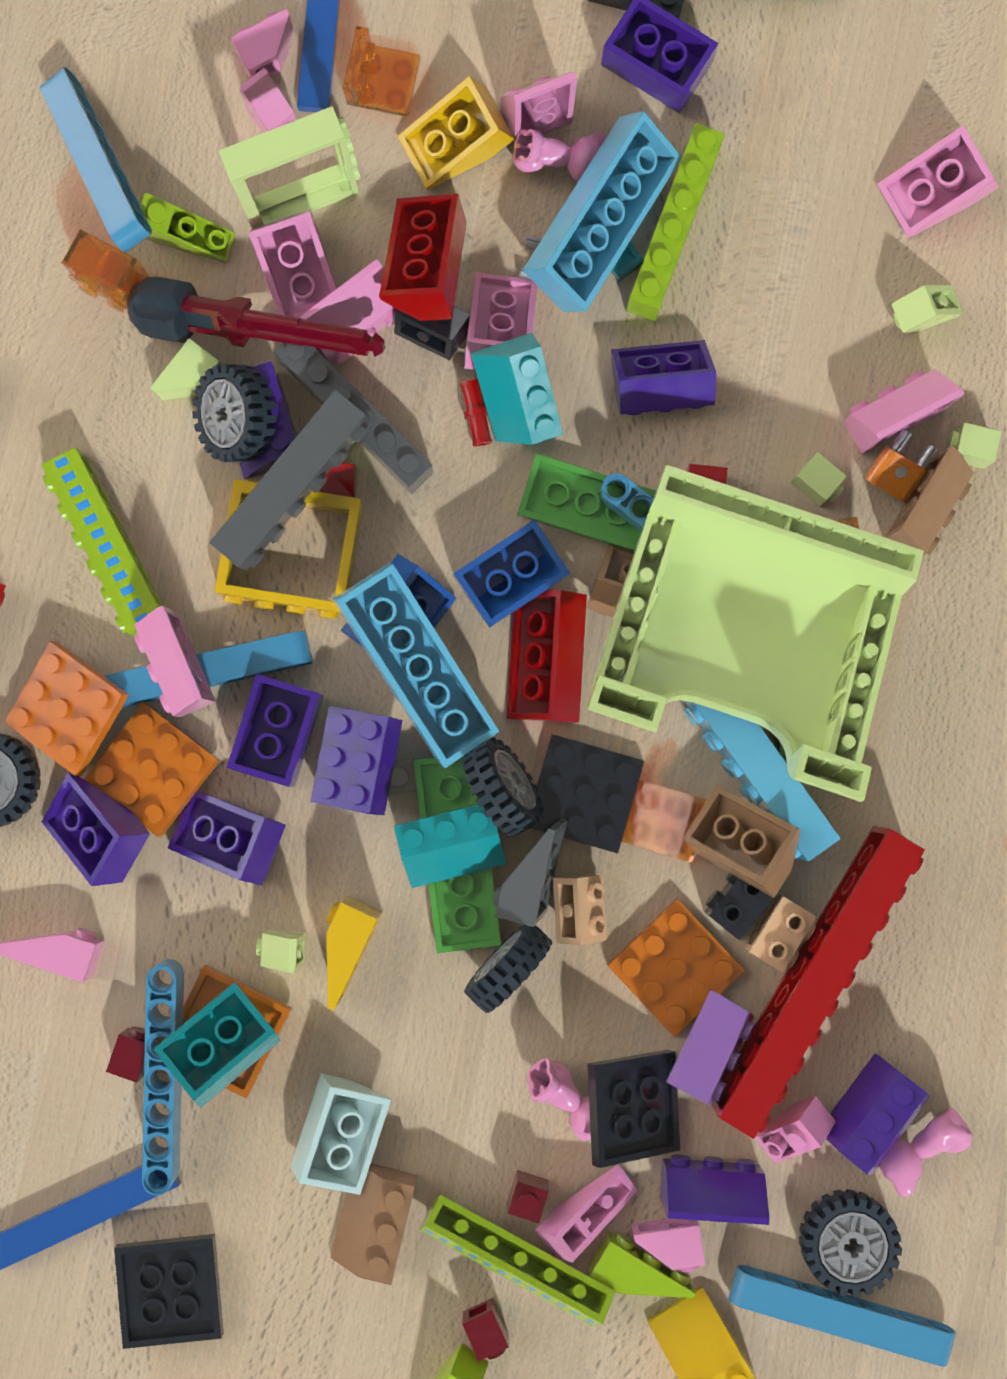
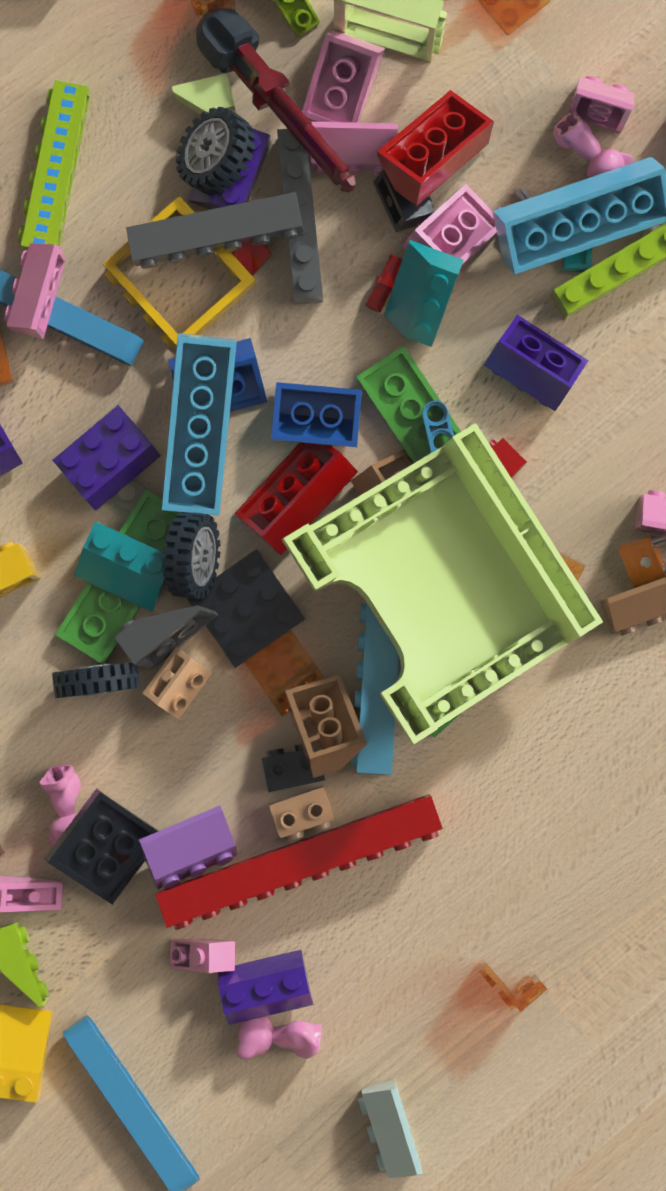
camera: 40 degrees right, 0 degrees up
dark purple brick [226,674,324,787] -> none
yellow slope [397,76,515,190] -> none
orange plate [607,898,745,1038] -> none
bright pink slope [631,1218,705,1272] -> none
dark purple slope [660,1154,770,1225] -> none
yellowish green brick [790,452,847,506] -> none
wheel [799,1189,902,1297] -> none

